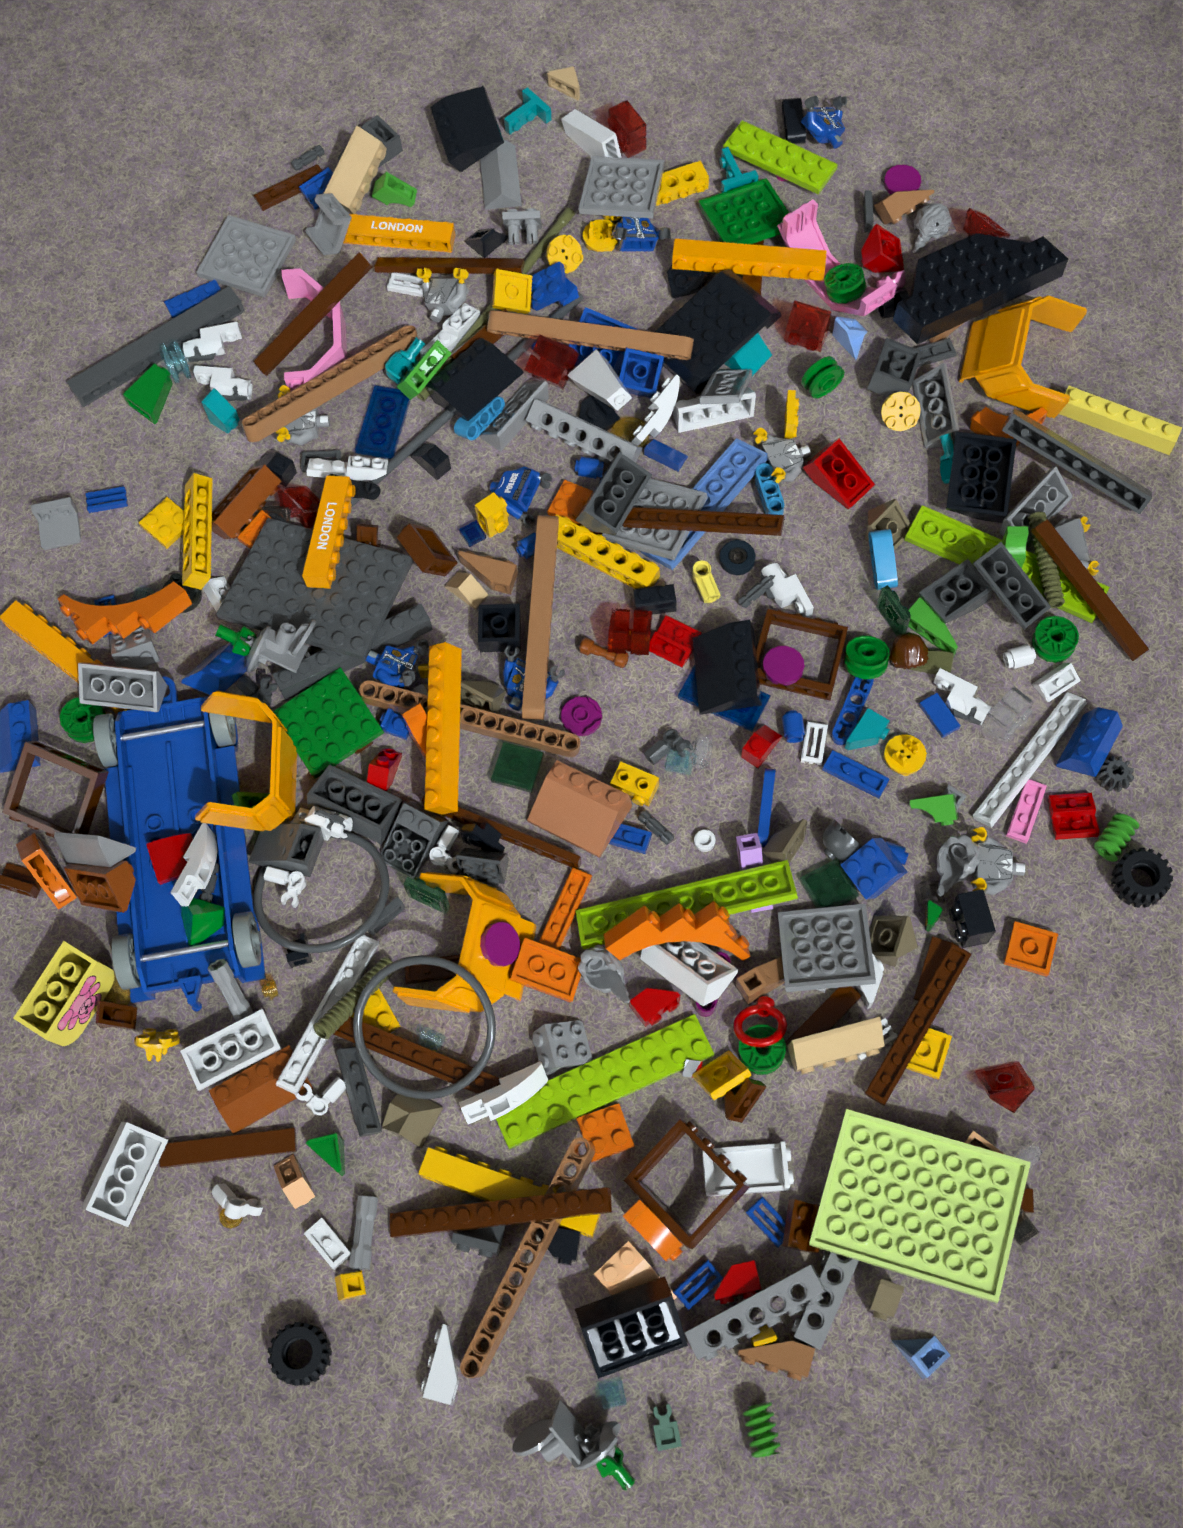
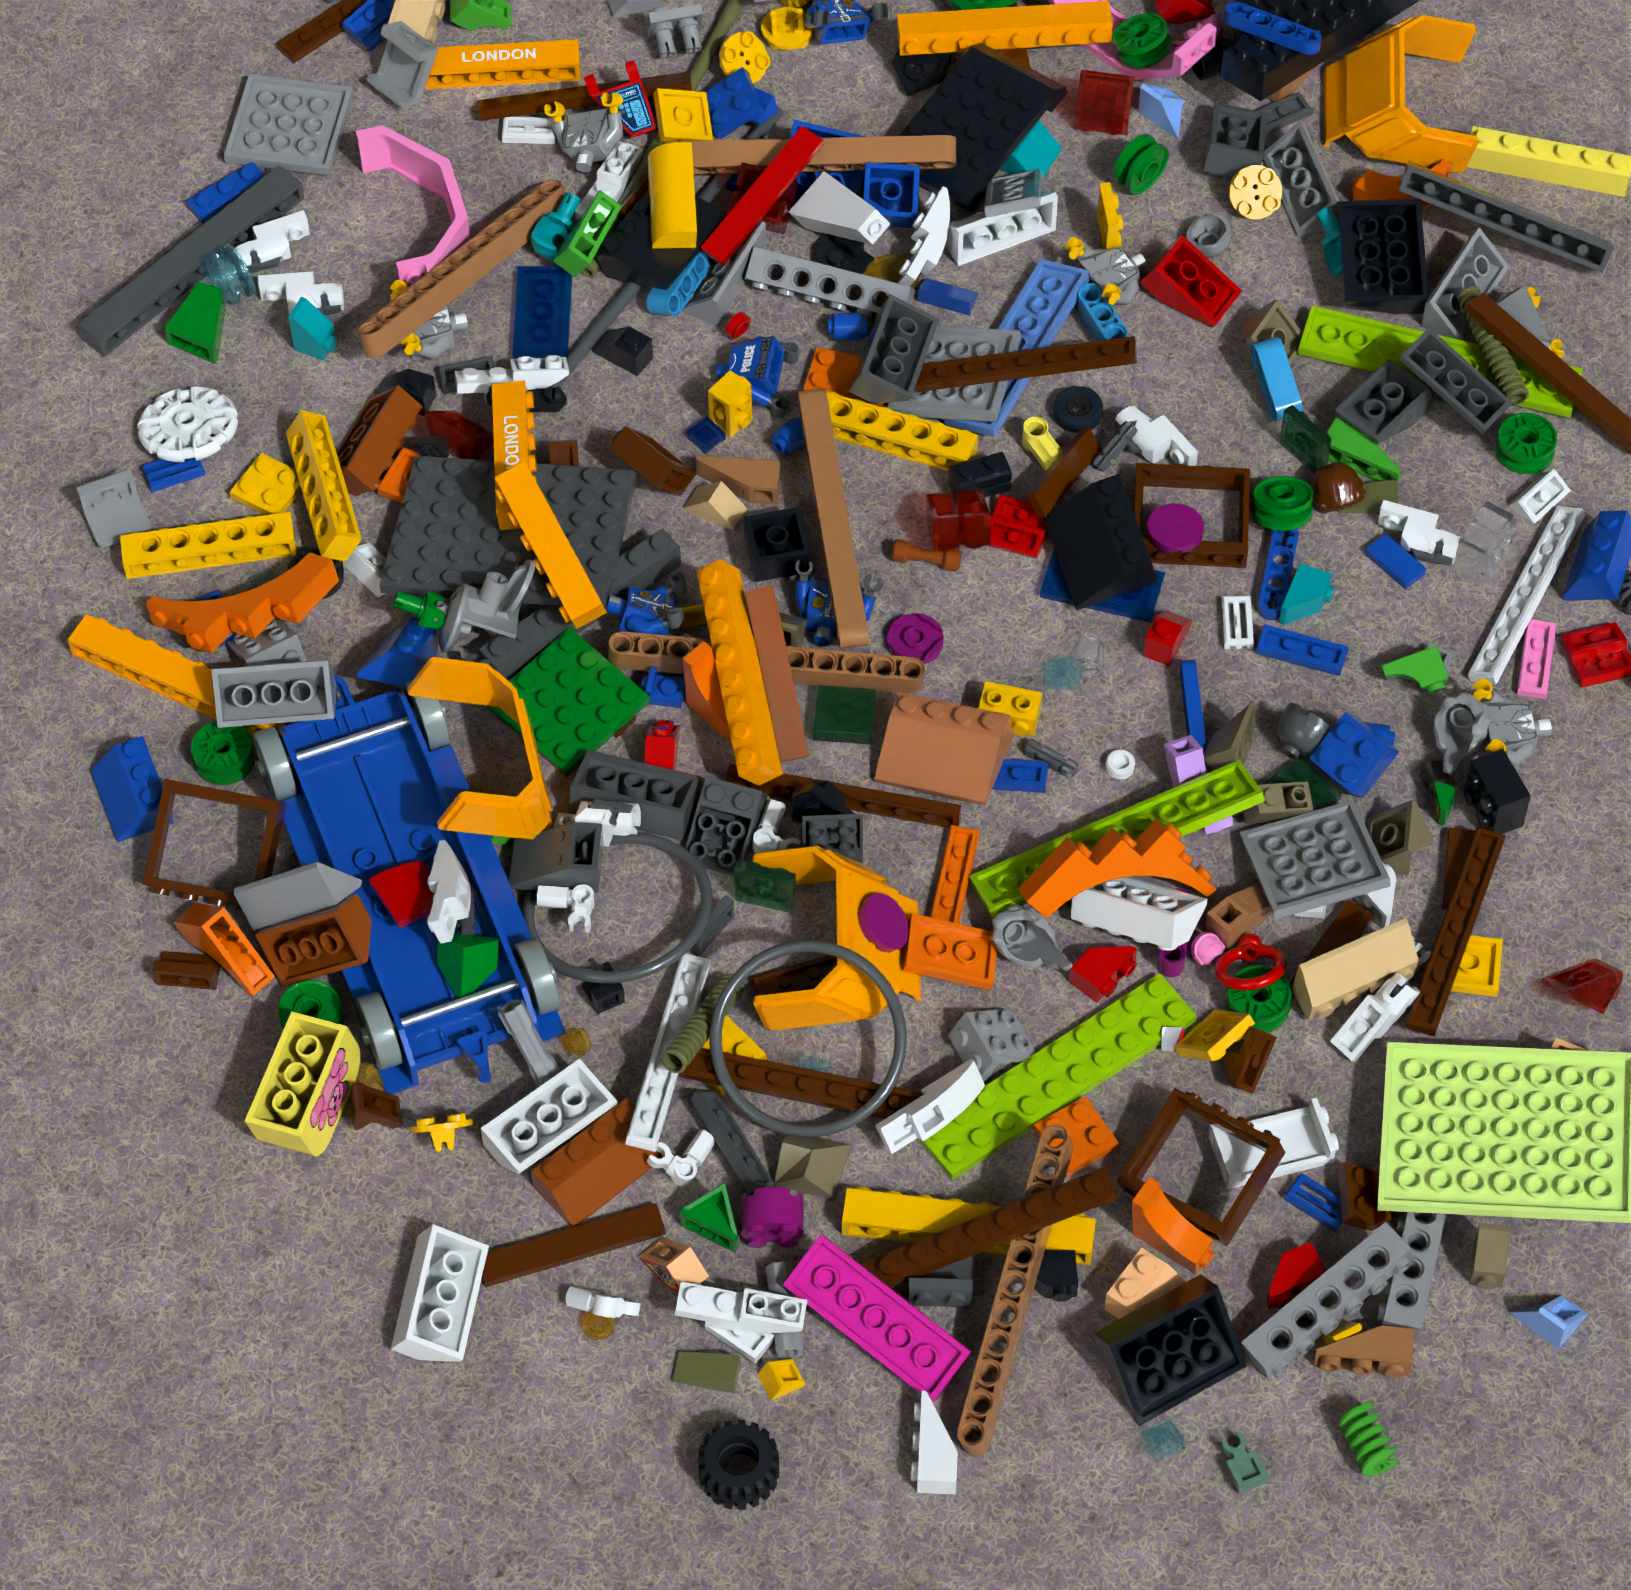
camera: 15 degrees left, 10 degrees down
reddish brown tile [253,252,373,376] -> none
black slope [465,228,508,258] -> none
light grey piece [512,1400,635,1491] -> none
dark grey bar [644,729,693,765] -> none
blue tile [673,1260,723,1311] -> none
blue brick [782,710,805,743] -> none
yellow plate [883,734,927,776] -> none
bright green arch [1002,526,1029,568] -> none
white brick [1003,644,1036,669] -> none
orange plate [1004,921,1058,977] -> none
none -> yellow brick [120,512,297,579]
none -> white plate [138,386,238,462]
none -> green wheel [278,980,344,1030]
none -> light orange brick [494,461,607,629]
none -> flag [584,61,658,138]
none -> yellow brick [647,142,697,249]
none -> olive slope [672,1351,741,1393]
none -> white slope [675,1282,807,1333]
none -> red tile [700,126,824,266]
none -> red tile [725,311,751,339]
none -> magenta brick [741,1187,804,1248]
none -> dark orange tile [745,585,809,763]
none -> dark pink plate [783,1234,972,1403]
none -> reddish brown tile [1026,427,1101,518]
none -> light grey helmet [1186,214,1231,257]
none -> bright pink piece [1190,932,1225,966]
none -> blue beam [1224,2,1322,55]
none -> dark tan slope [1243,781,1313,824]
none -> white plate [1330,973,1420,1062]

